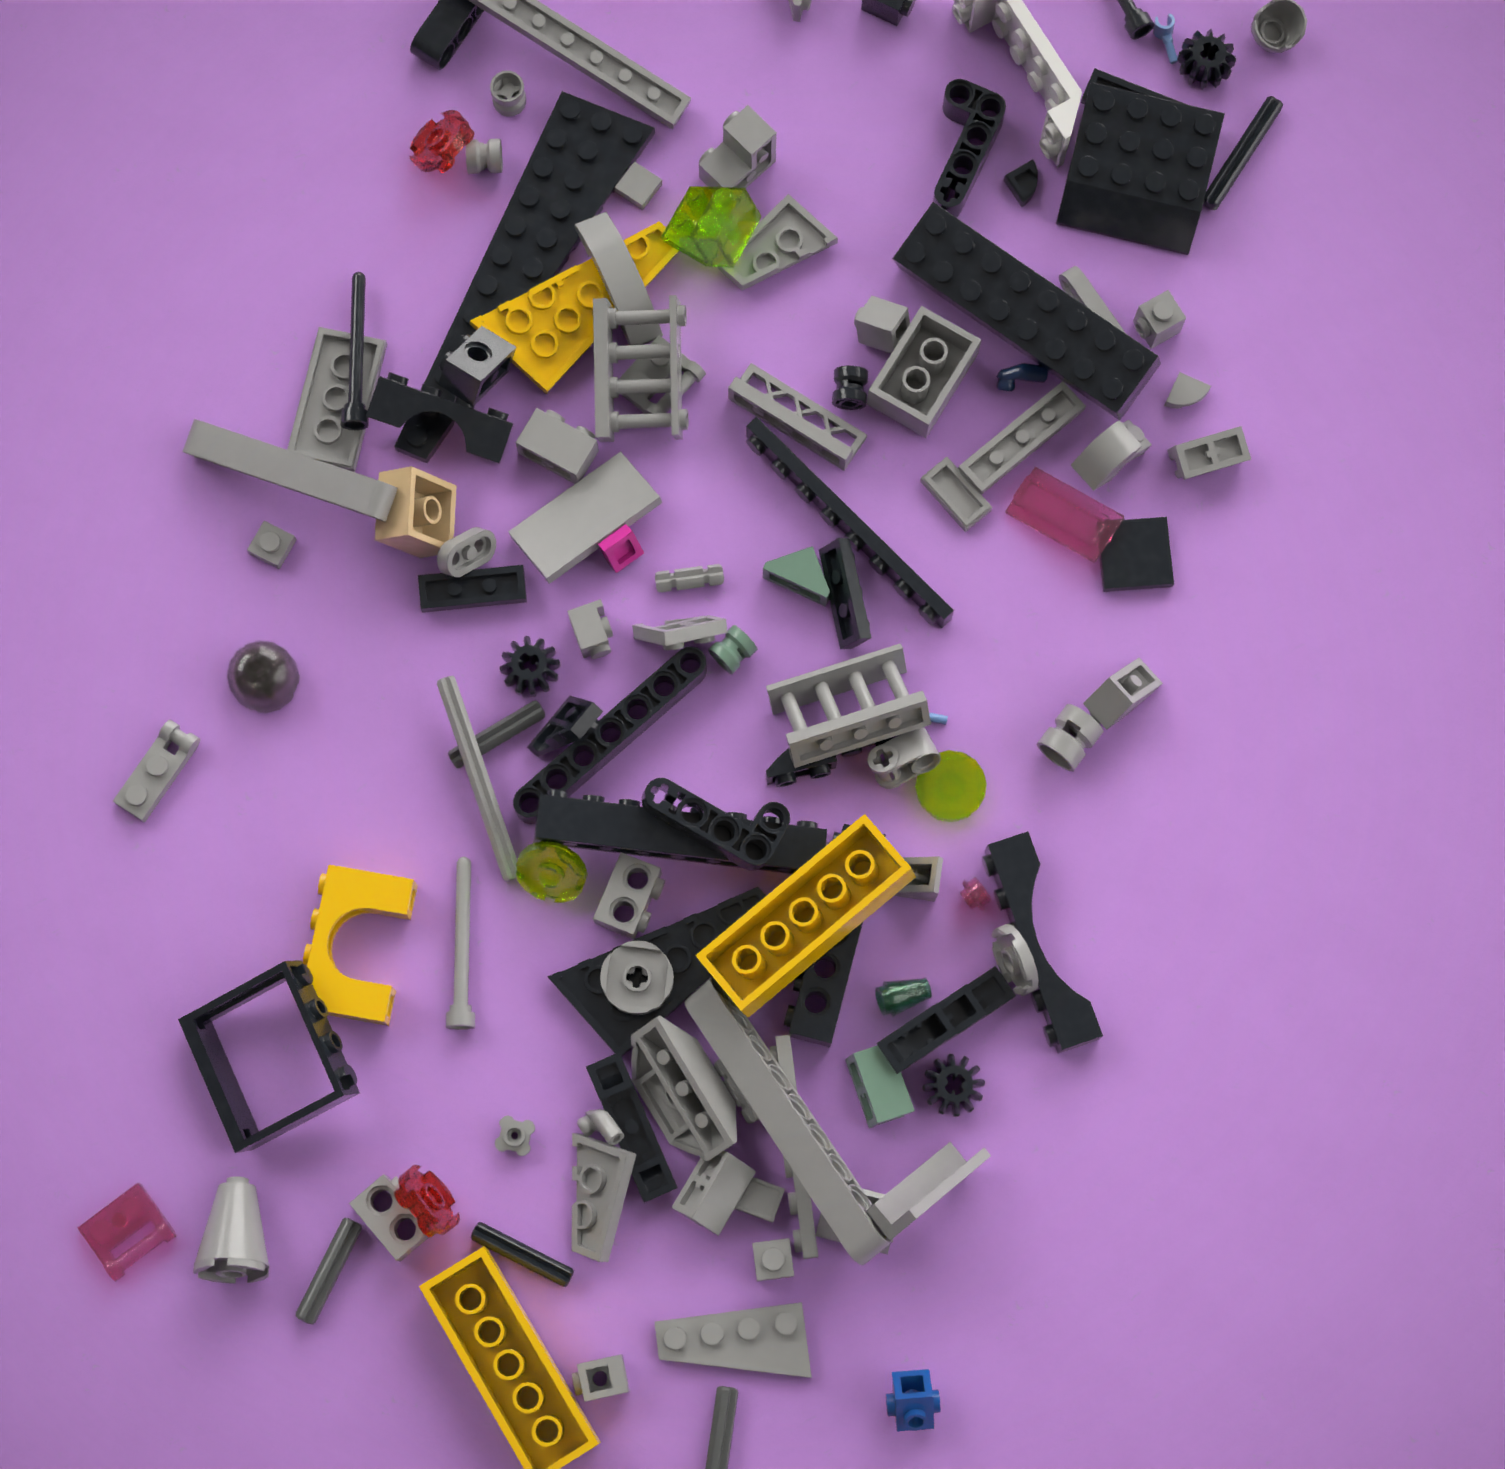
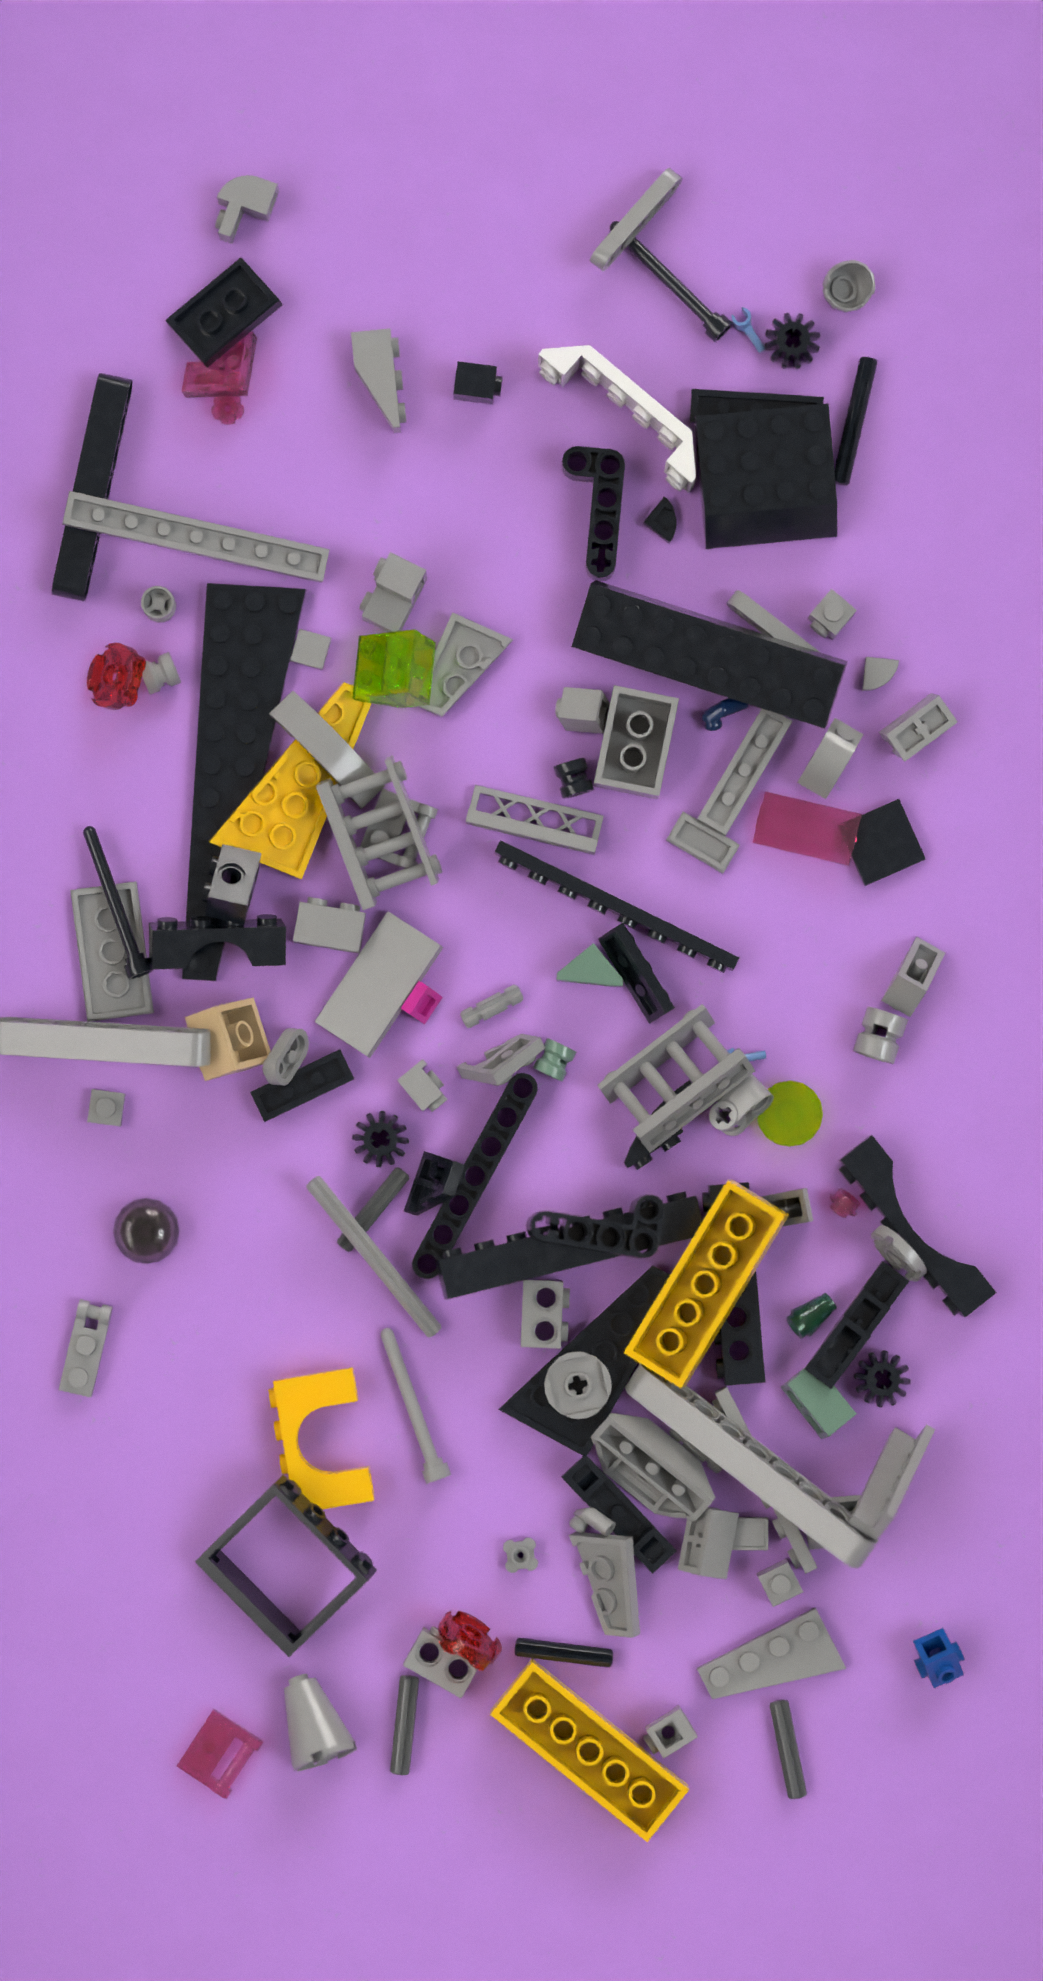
camera: 20 degrees left, 10 degrees up
clear neon green tile [516,841,588,903] -> none

